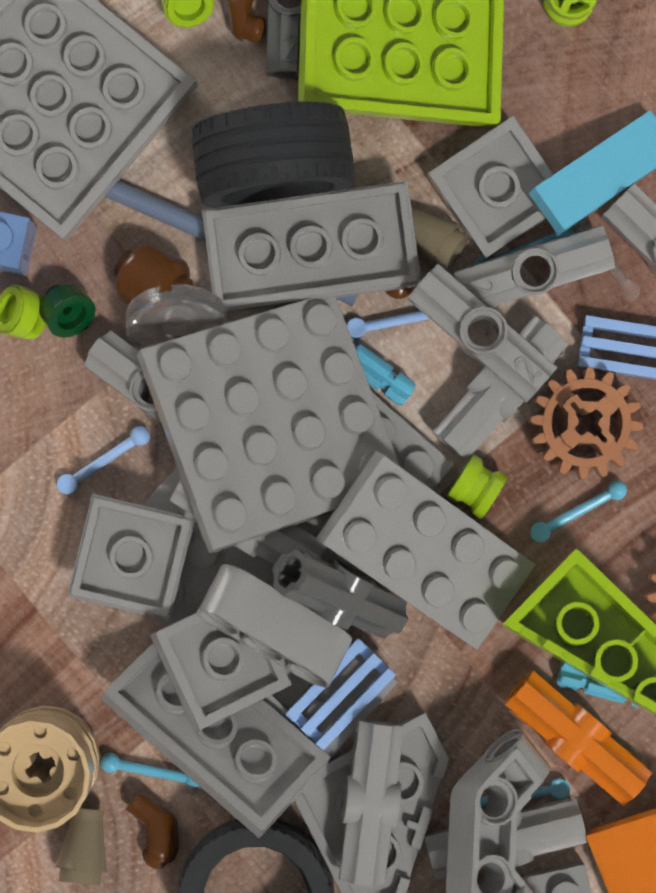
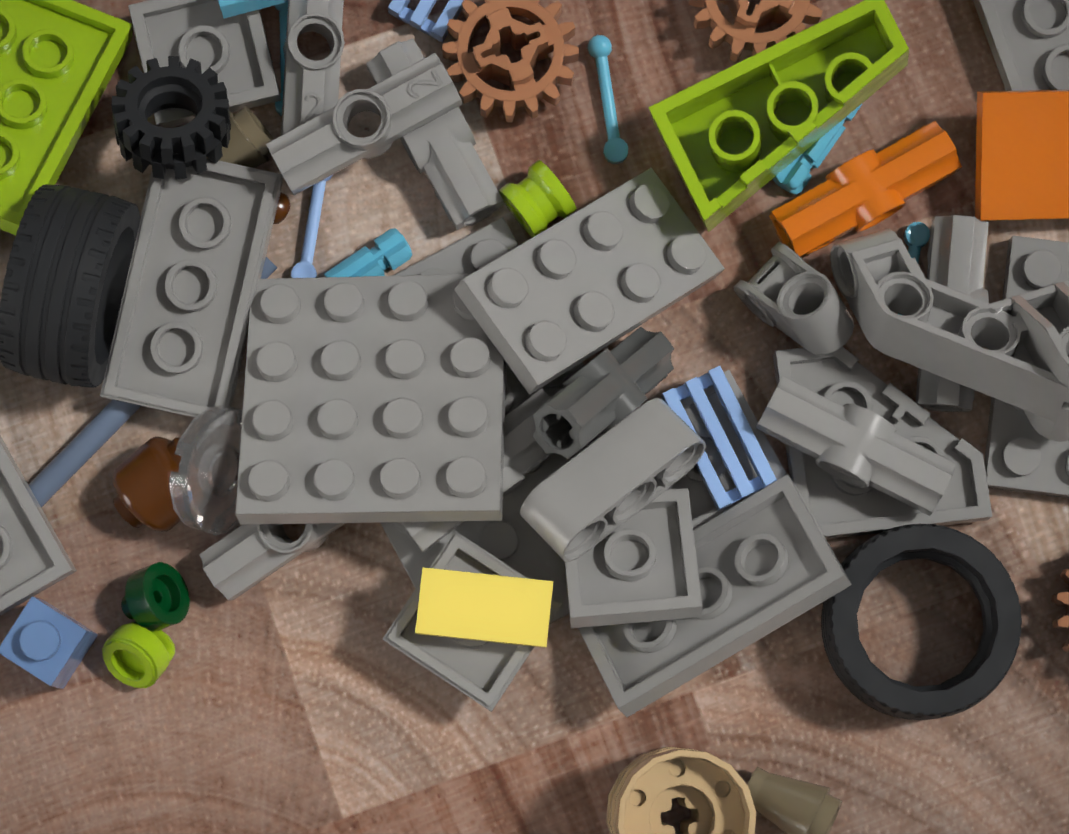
camera: 65 degrees left, 5 degrees down
light blue hinge [57,426,150,494] -> none
medium azure hinge [100,753,200,787] -> none
reddish brown arm [126,789,179,869] -> none
none -> black tyre [111,56,231,180]
none -> light yellow tile [415,567,553,648]
none -> light grey piece [733,242,854,355]

